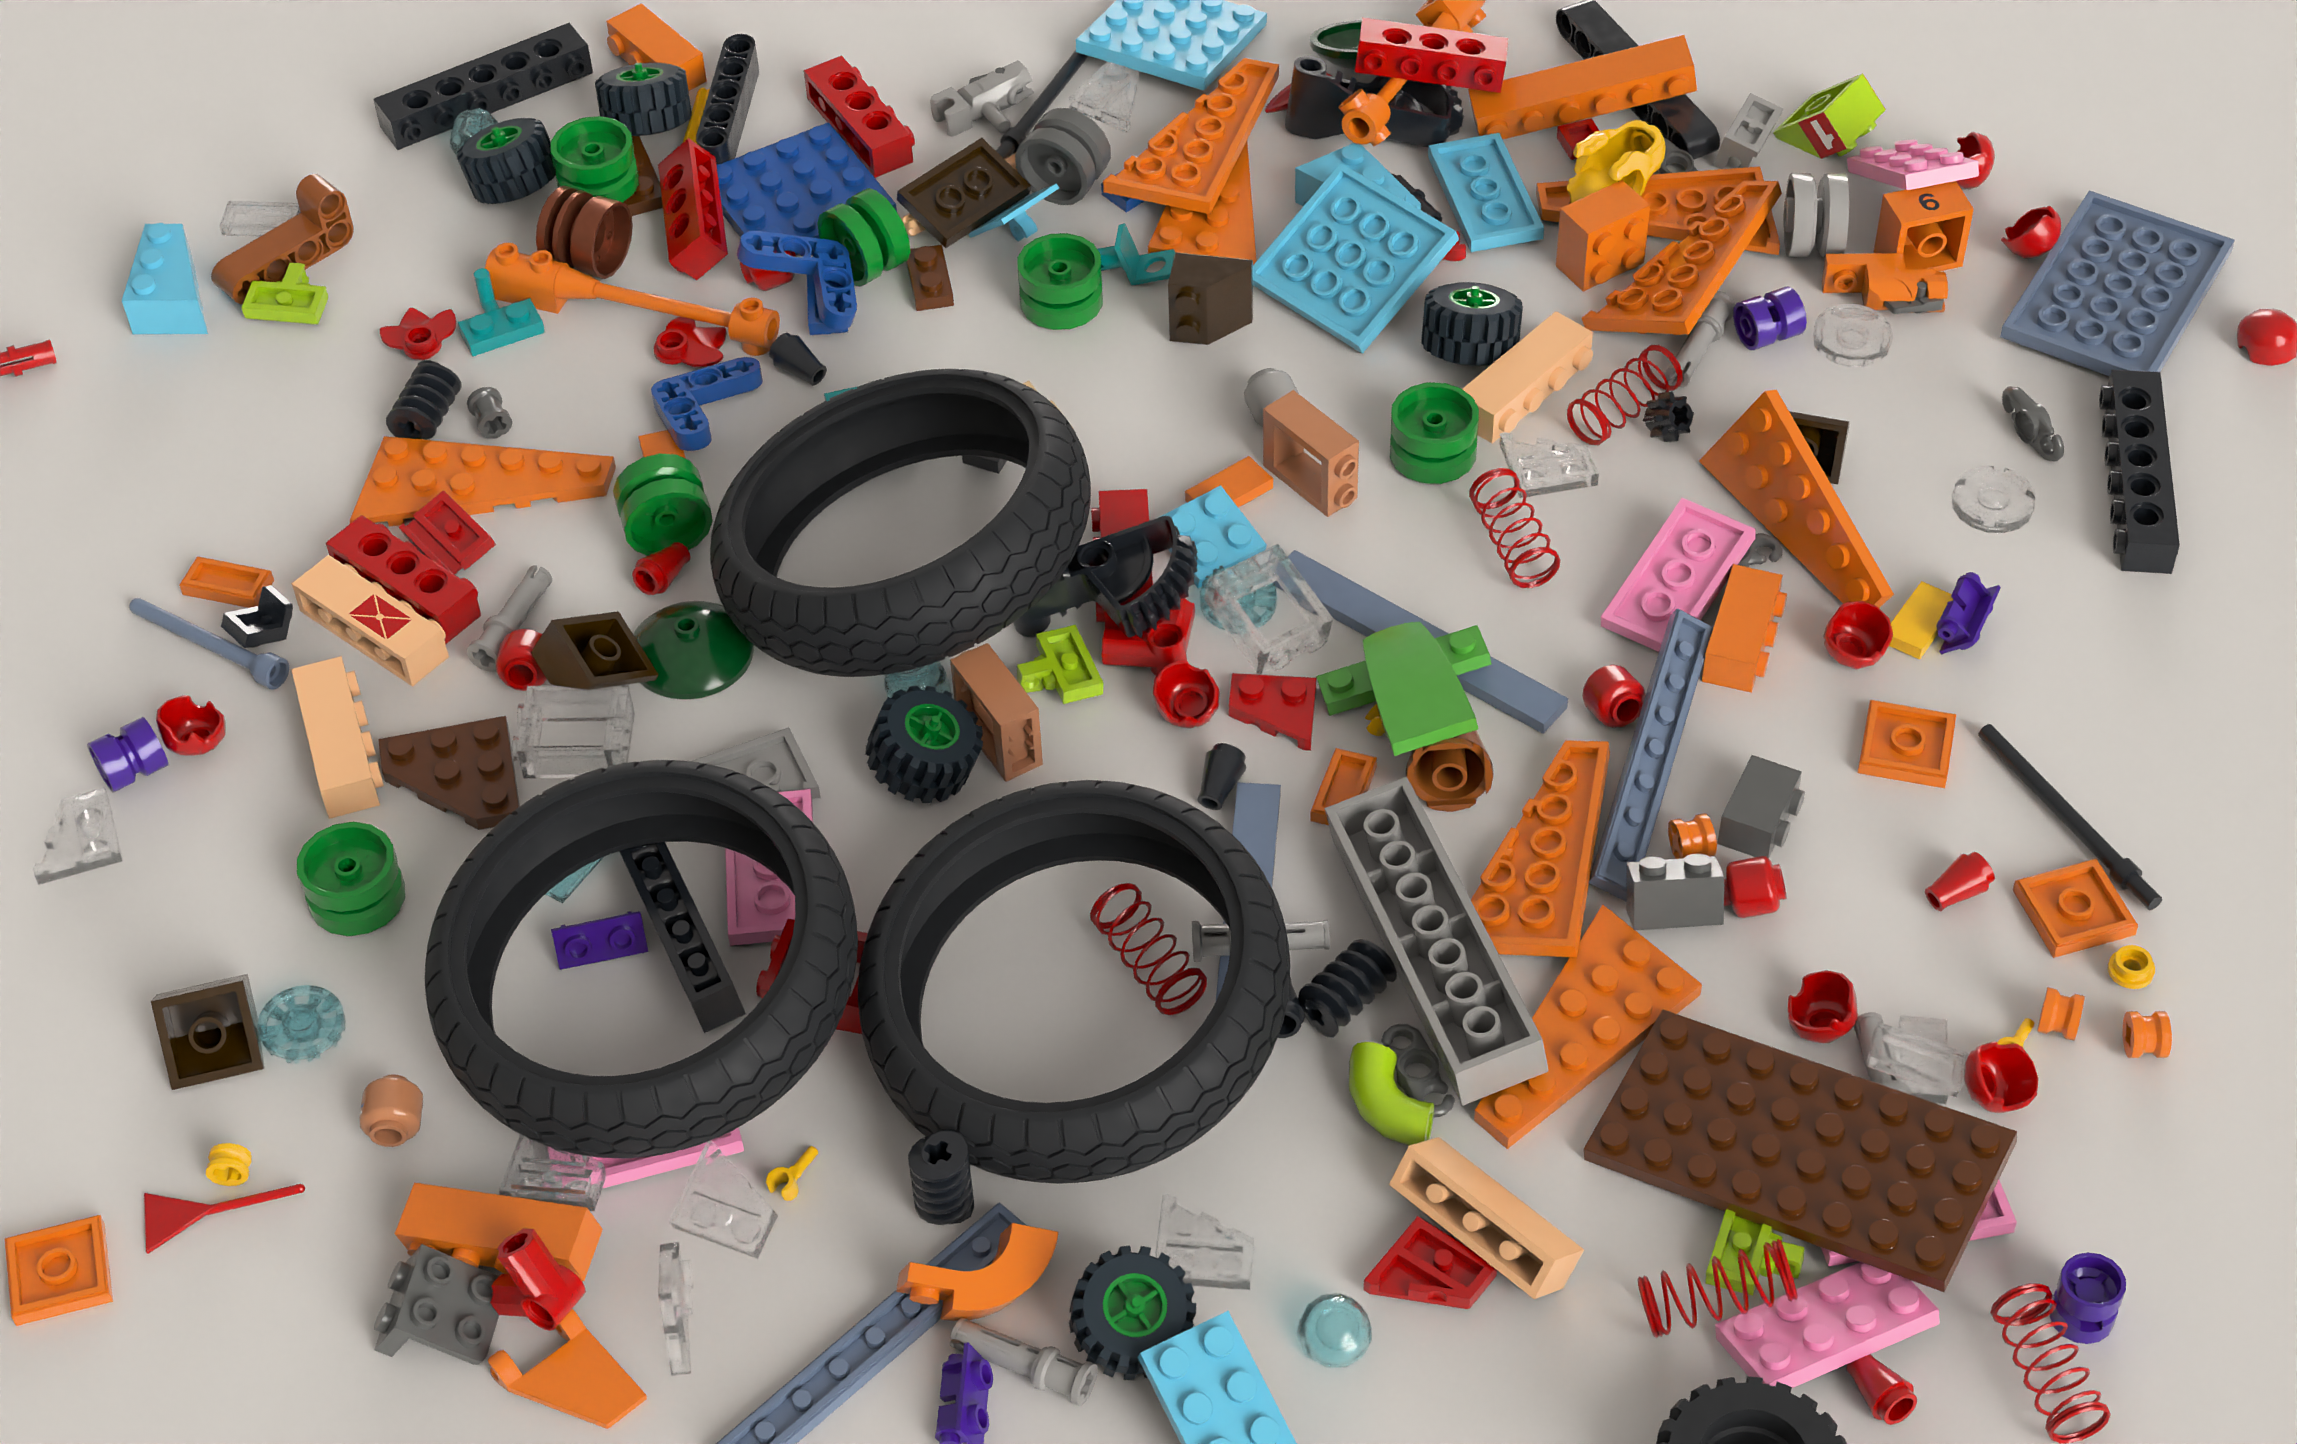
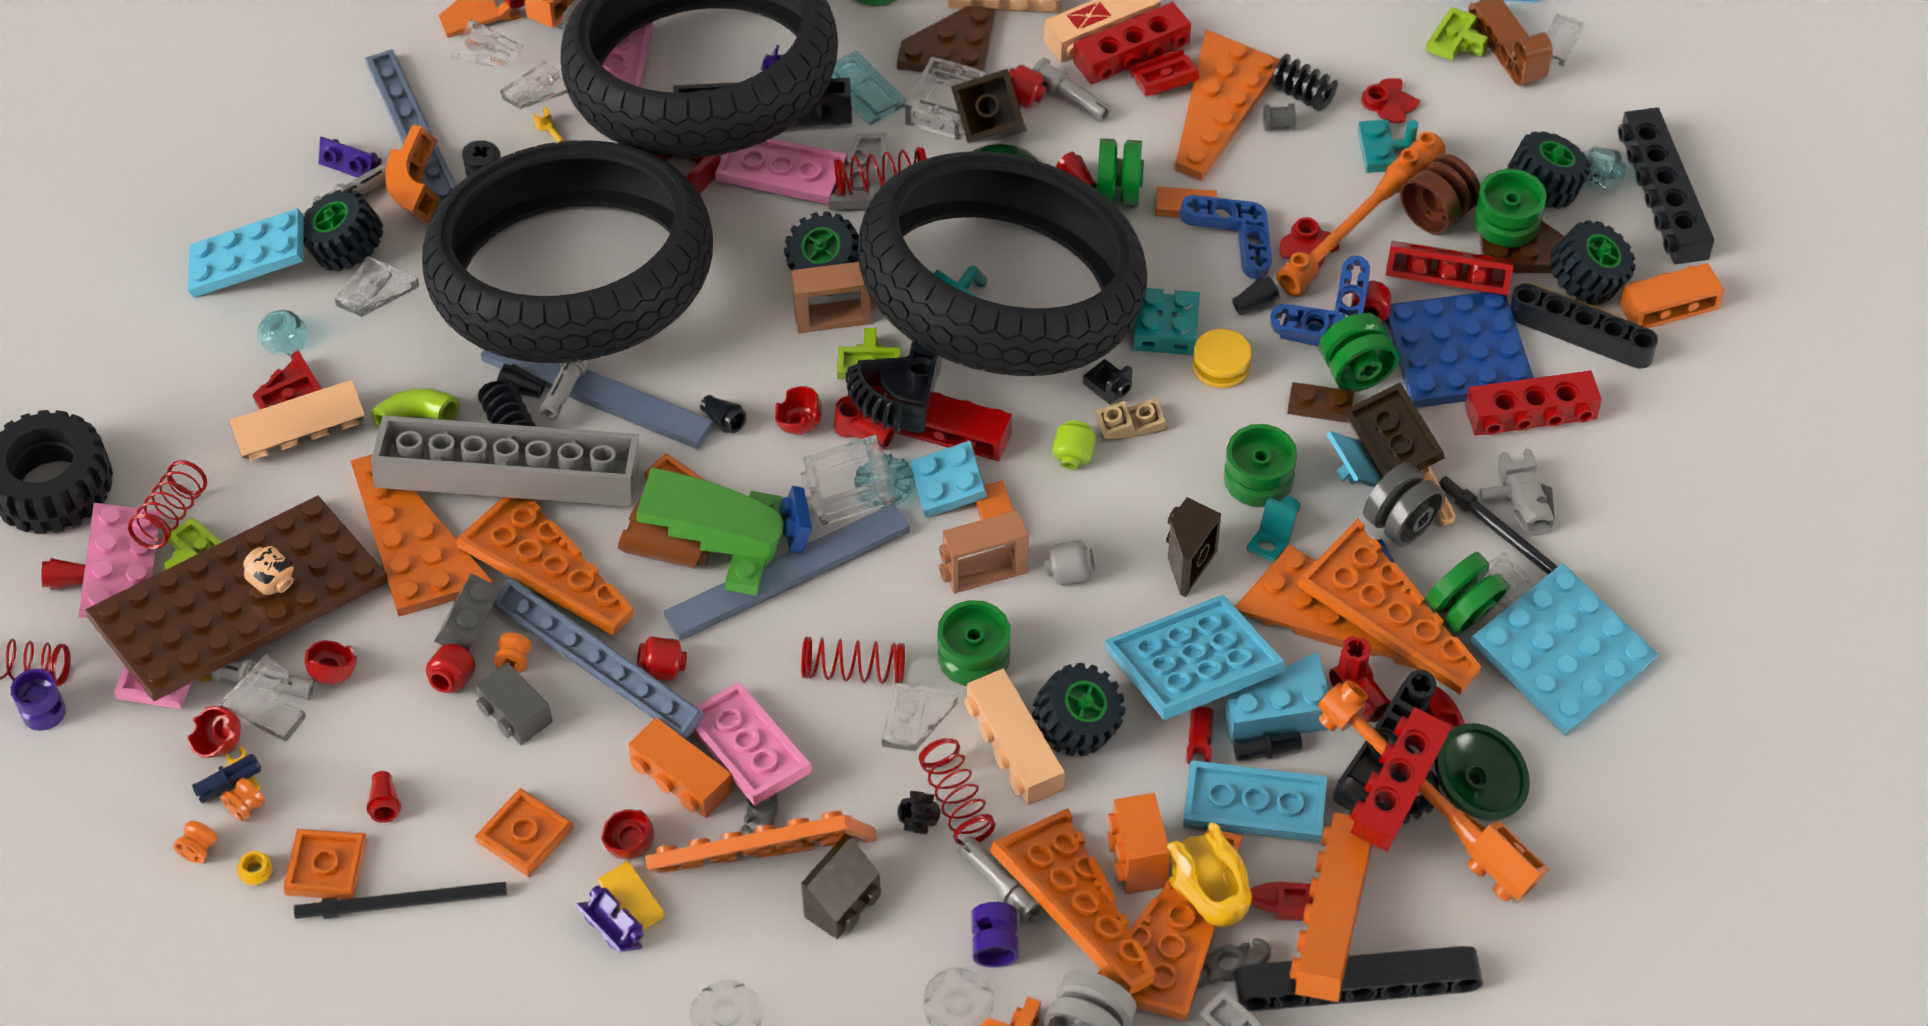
camera: 110 degrees right, 5 degrees up
red wing [1229,673,1317,751] -> none
none -> dark blue axle [192,754,262,804]
none -> light nougat head [243,546,294,595]
none -> blue plate [779,485,812,553]
none -> red piece [834,146,927,197]
none -> lime head [1052,420,1096,470]
none -> yellow head [1192,329,1252,388]
none -> red piece [1329,636,1391,723]
none -> green wheel [1425,552,1511,635]

